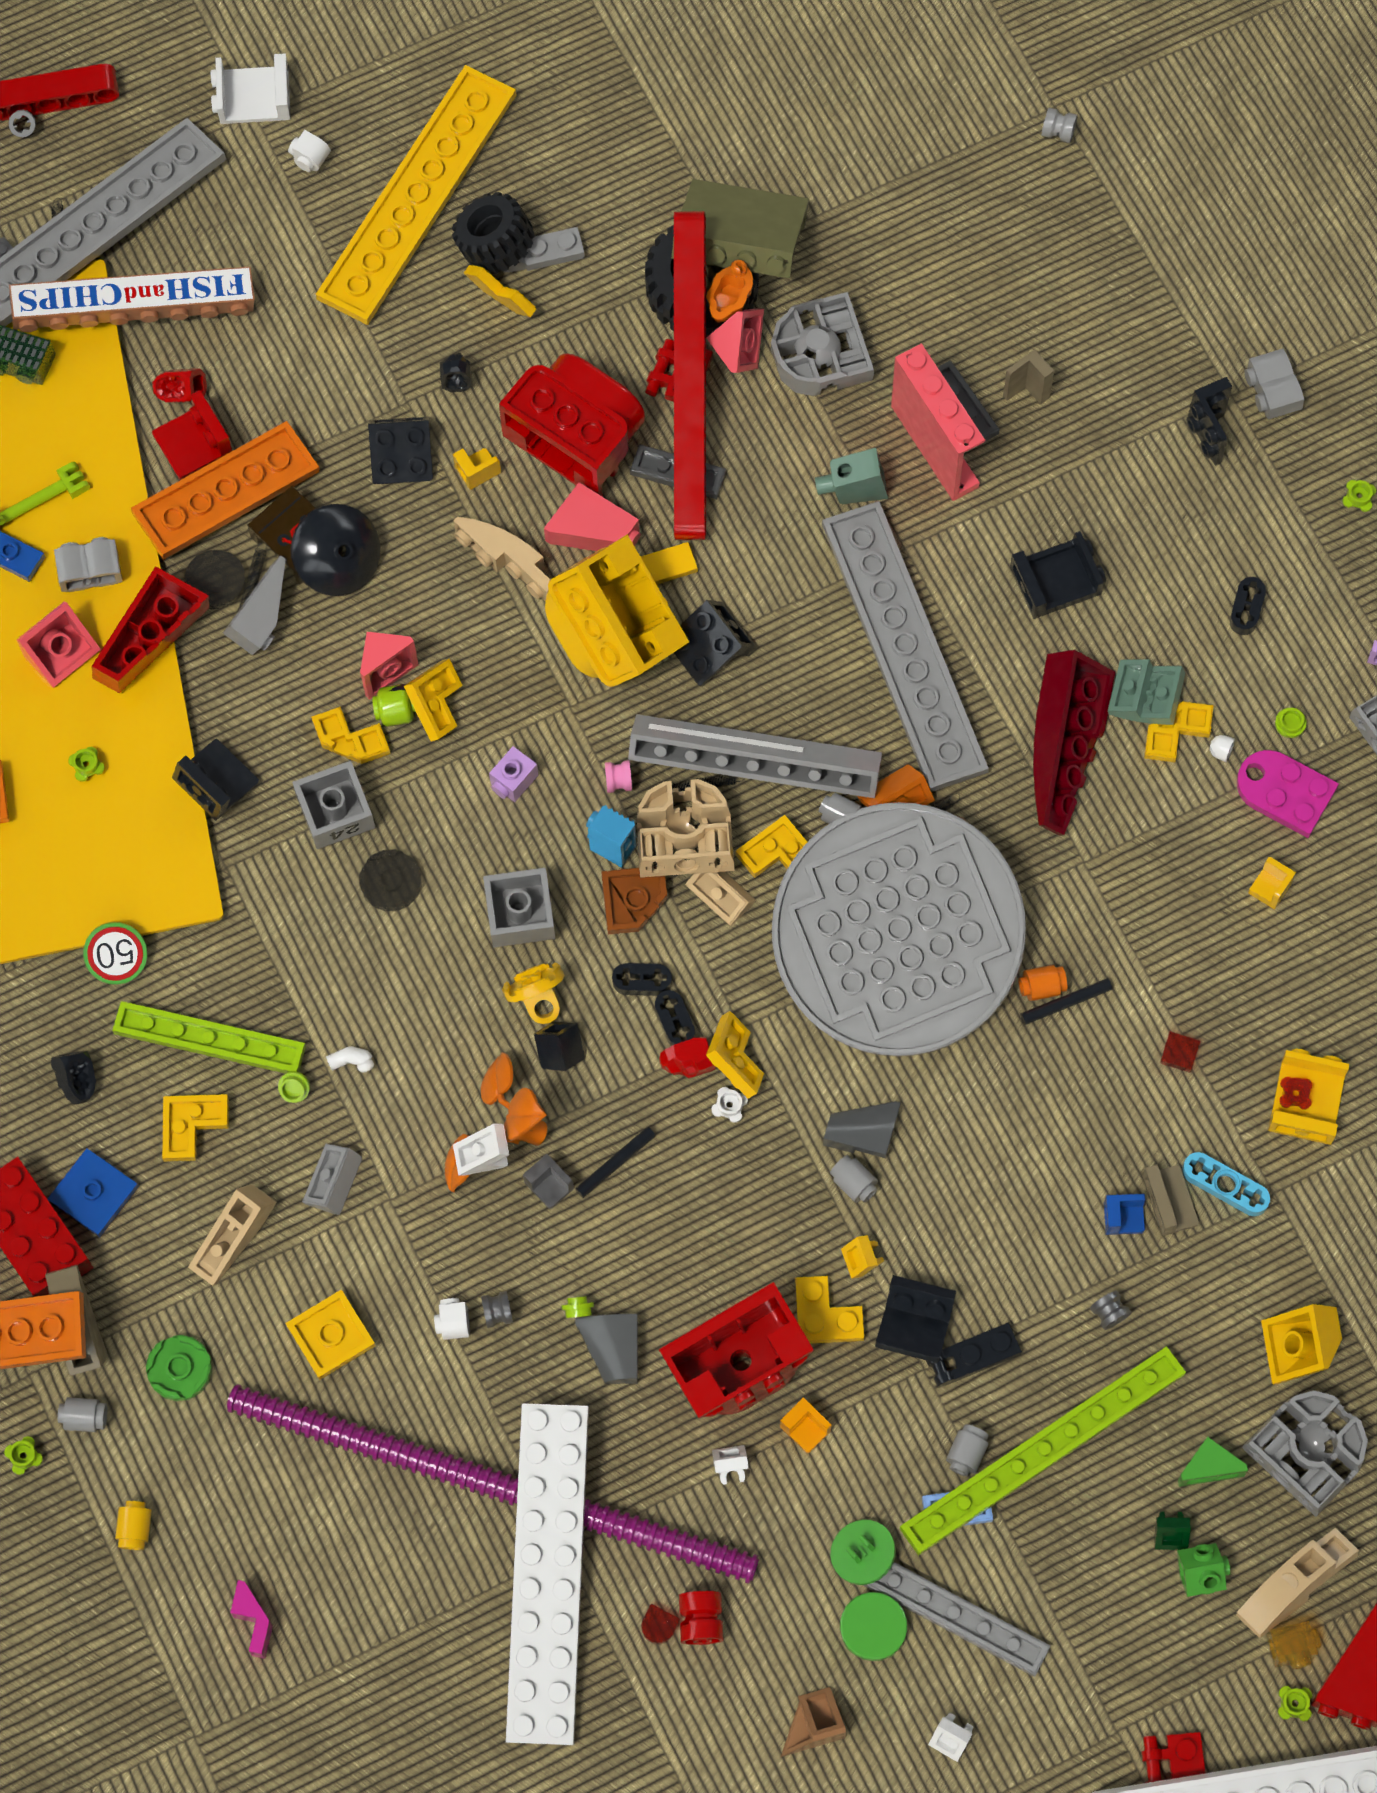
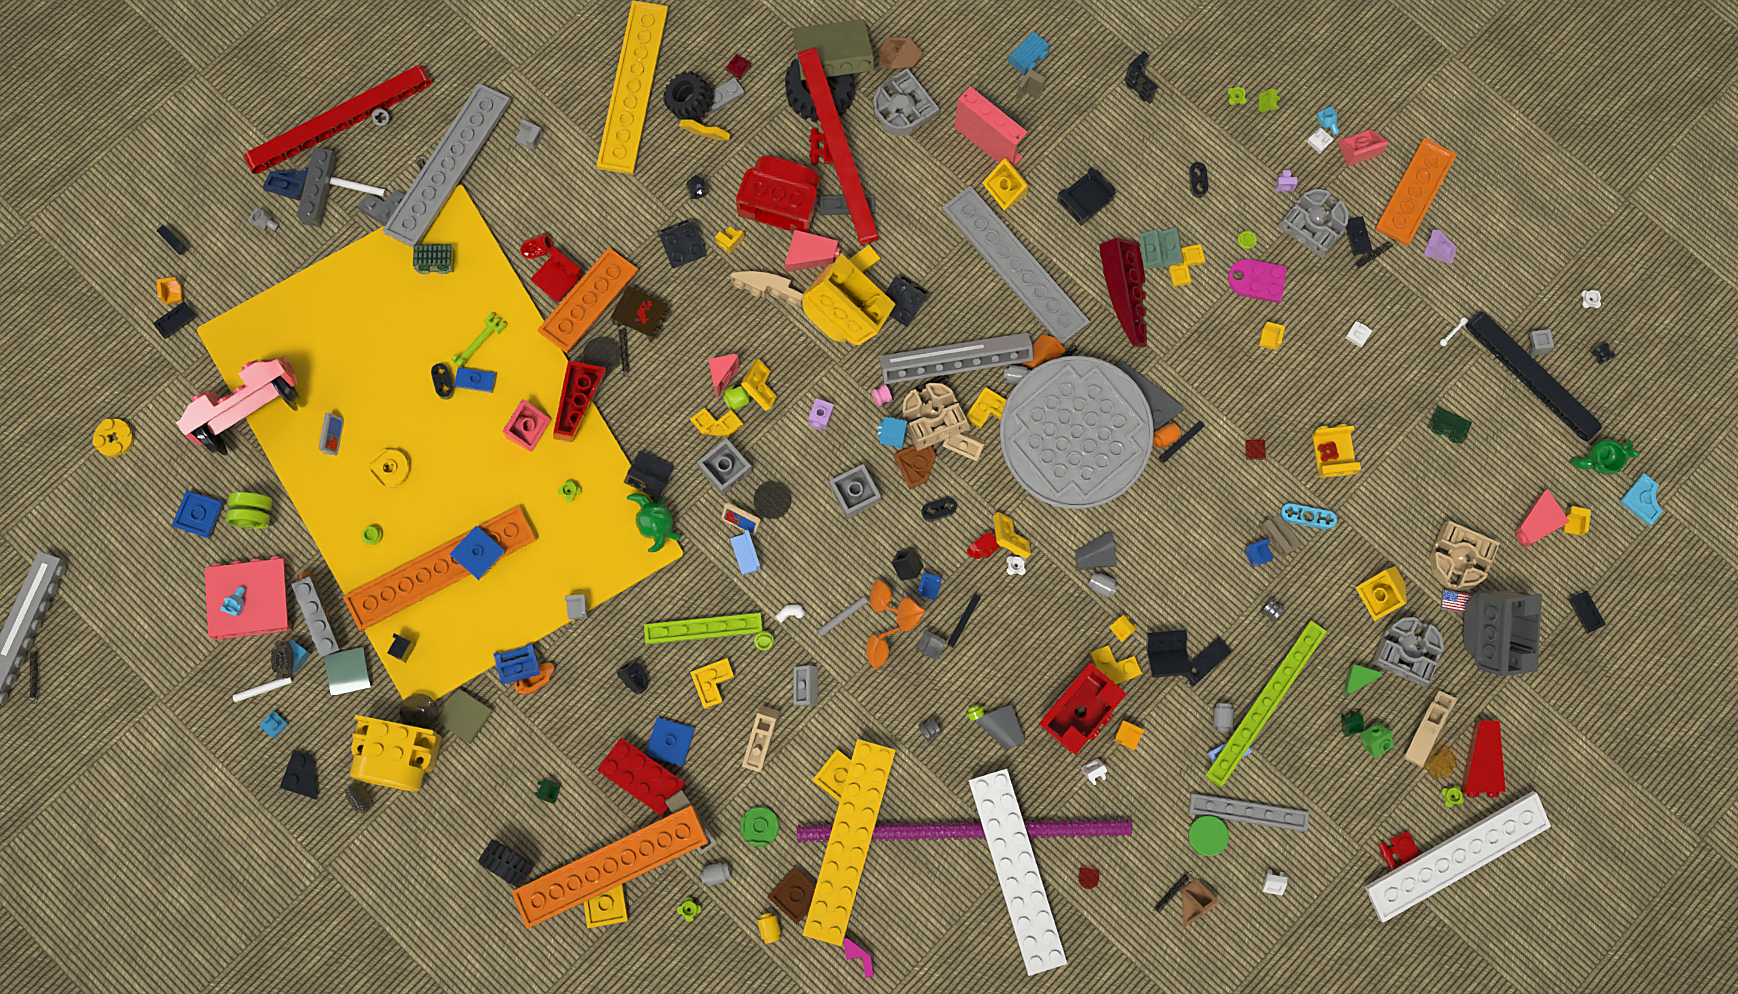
camera: 25 degrees left, 5 degrees up
brick [9,267,254,332] -> none
light grey brick [54,537,123,592] -> none
piece [83,922,147,984] -> none
white panel [211,54,290,124] -> none
light grey slope [223,556,286,655] -> none
white plate [288,130,331,172] -> none
black dish [291,504,380,596] -> none
white plate [434,1298,470,1340] -> none
white slope [453,1123,509,1176] -> none
yellow tile [502,963,565,1024] -> none
black beam [655,990,695,1046] -> none
red wheel [679,1591,724,1645] -> none
orange arm [706,260,753,323] -> none
coral slope [706,308,764,373] -> none
sand green torso [815,448,888,504] -> none
bright green piece [830,1520,896,1585] -> none
white hinge [1210,735,1235,762] -> none
light grey brick [1244,349,1304,419] -> none
none -> light grey panel [515,119,543,150]
none -> light grey panel [565,594,588,620]
none -> green piece [627,494,680,552]
none -> slope [722,503,761,536]
none -> dark red tile [726,54,751,80]
none -> light blue panel [730,530,761,576]
none -> reddish brown plate [767,867,816,925]
none -> yellow plate [803,739,896,946]
none -> light grey bar [817,596,868,636]
none -> medium nougat slope [878,37,922,69]
none -> blue panel [917,573,942,601]
none -> yellow slope [982,158,1029,211]
none -> dark azure brick [1008,31,1049,76]
none -> dark grey wing [1116,362,1185,432]
none -> black piece [1152,871,1192,915]

